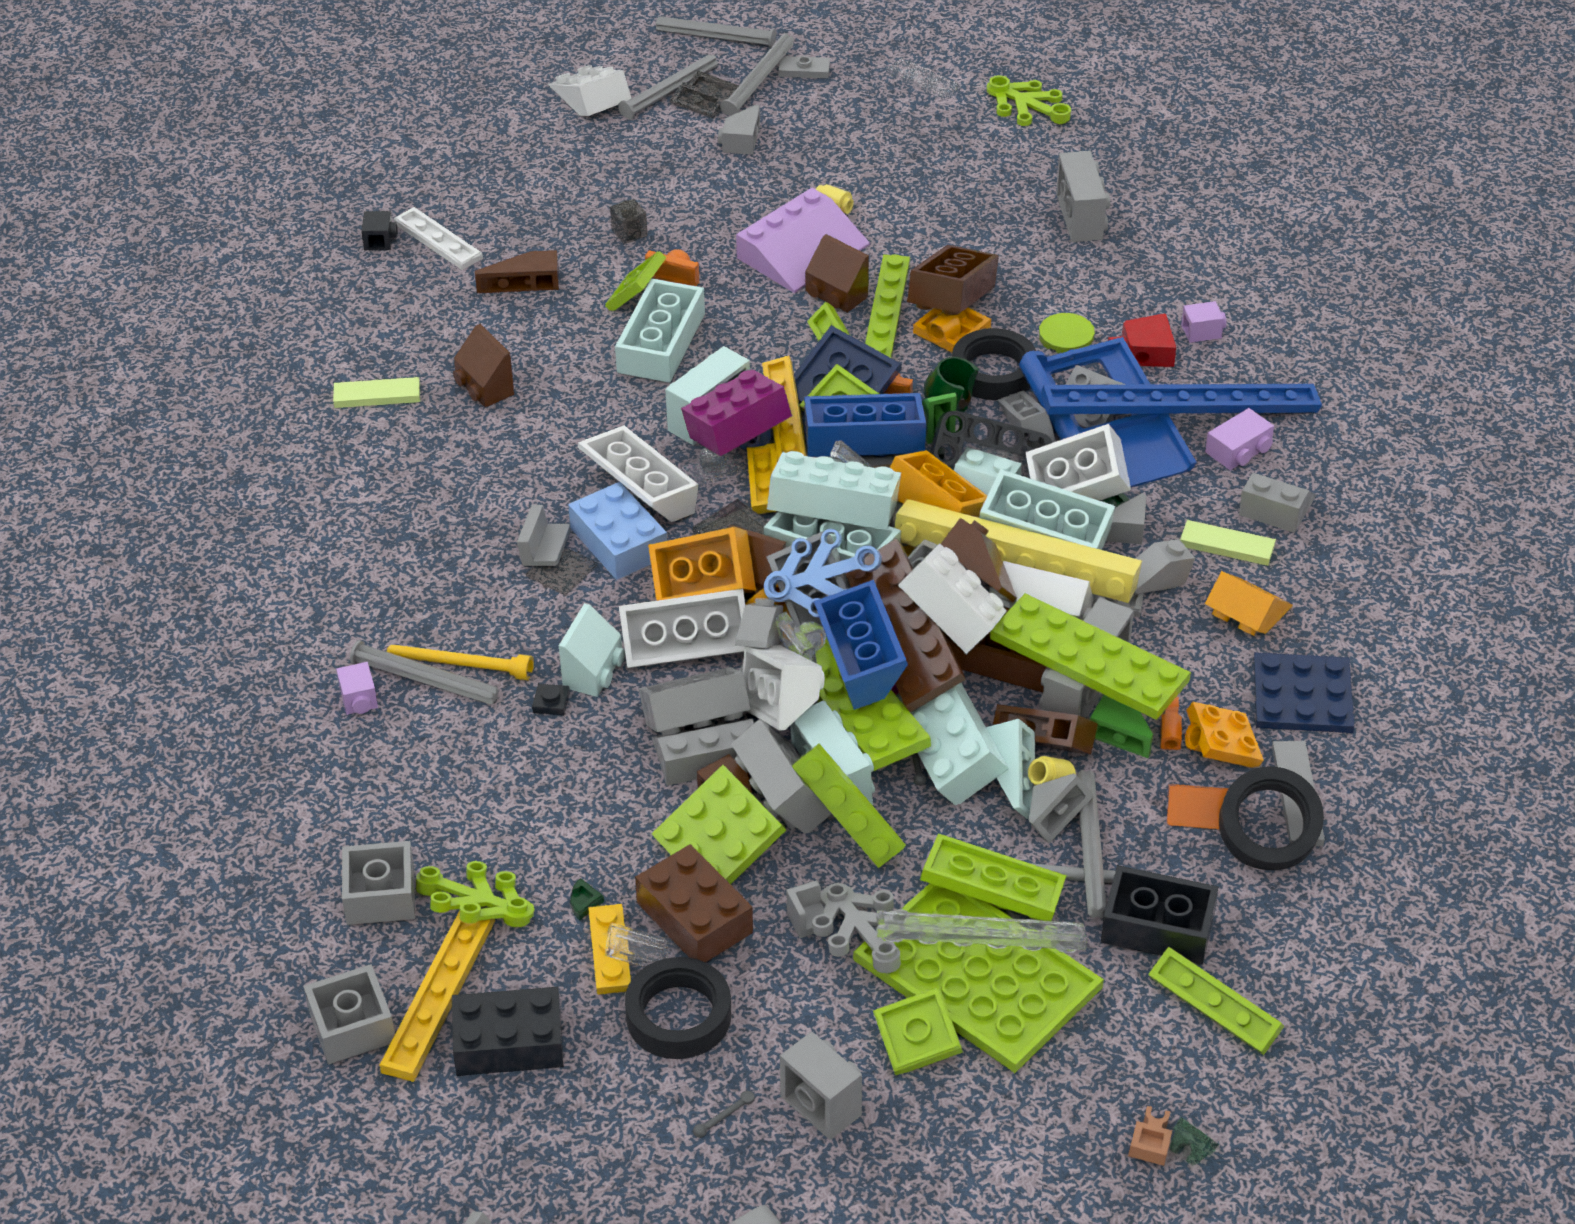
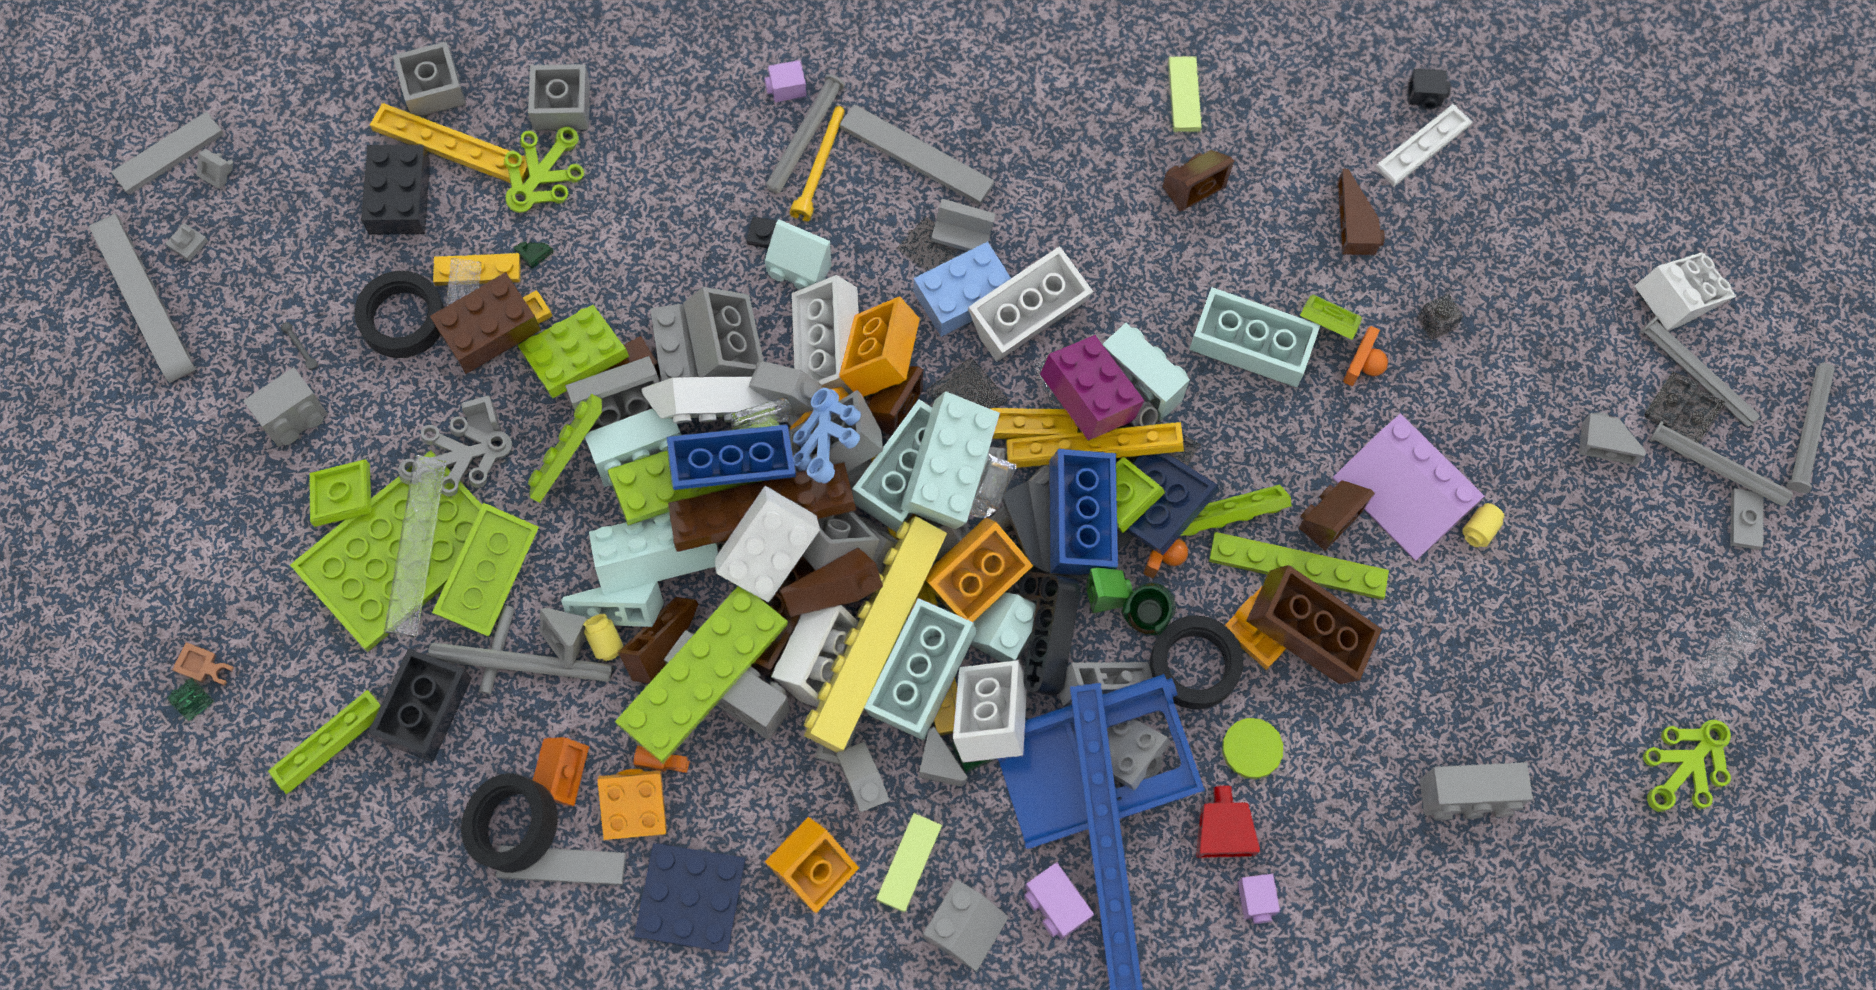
camera: 90 degrees right, 25 degrees up
none -> light grey tile [840,104,994,205]

